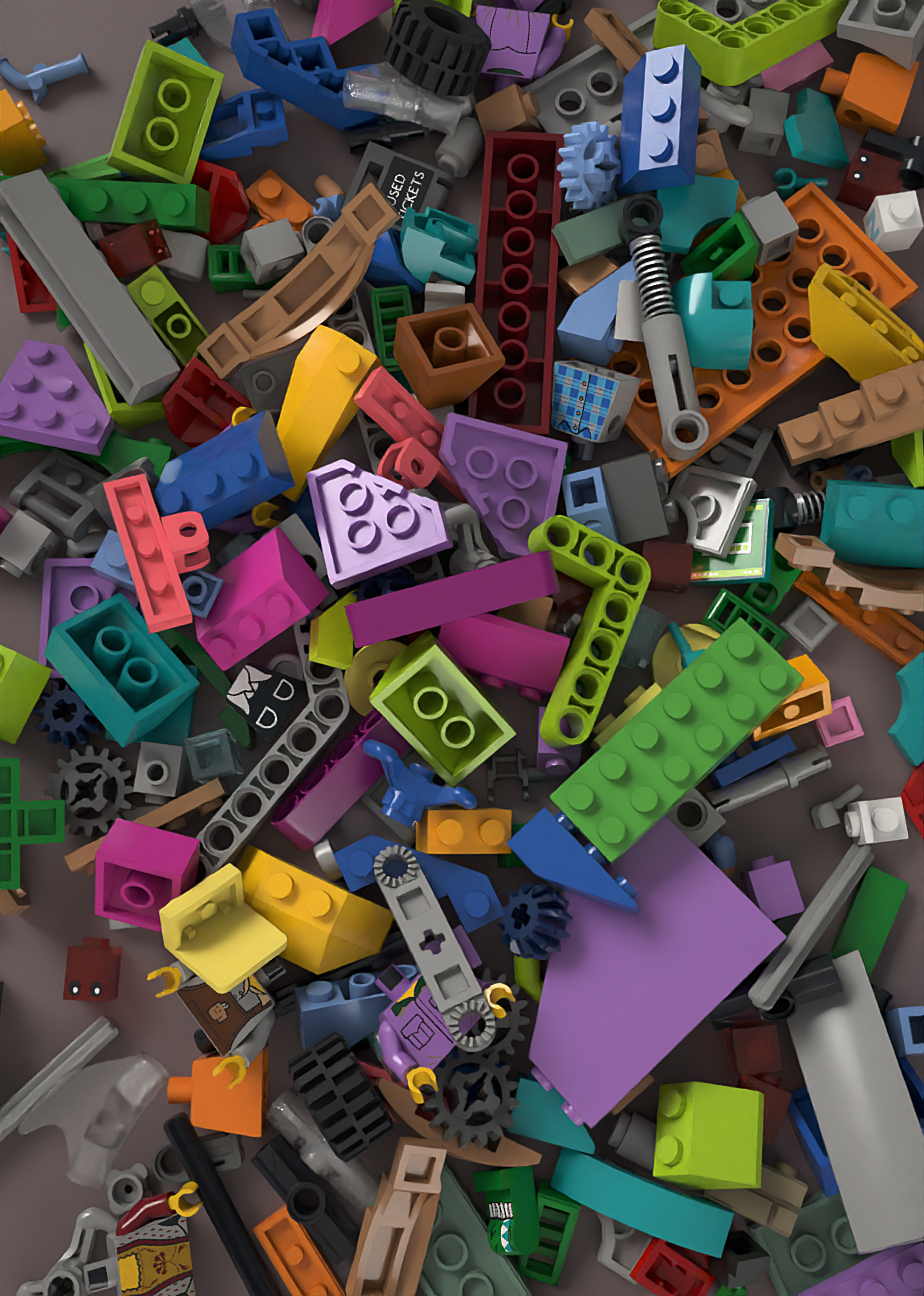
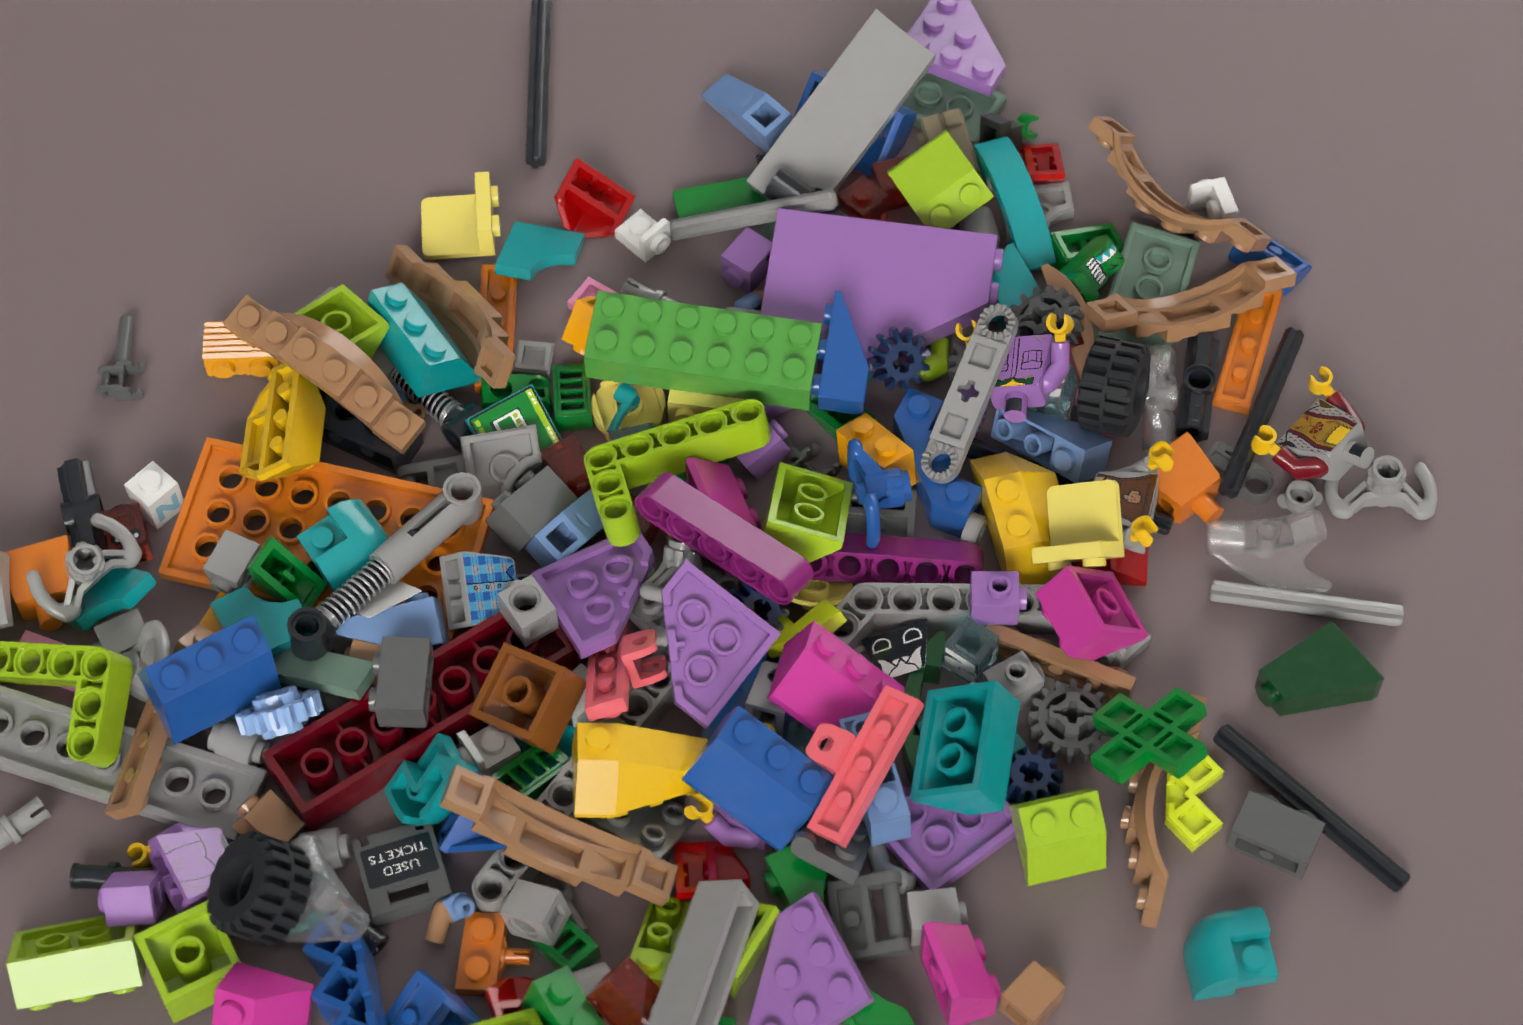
camera: 130 degrees left, 20 degrees down
clear red brick [63,937,122,1002] -> none
teal hand [774,168,828,199] -> none
light grey hand [811,784,864,830] -> none
none -> light grey piece [26,513,142,622]
none -> dark grey brick [369,637,435,728]
none -> light grey brick [498,574,559,647]
none -> medium lavender brick [969,571,1027,625]

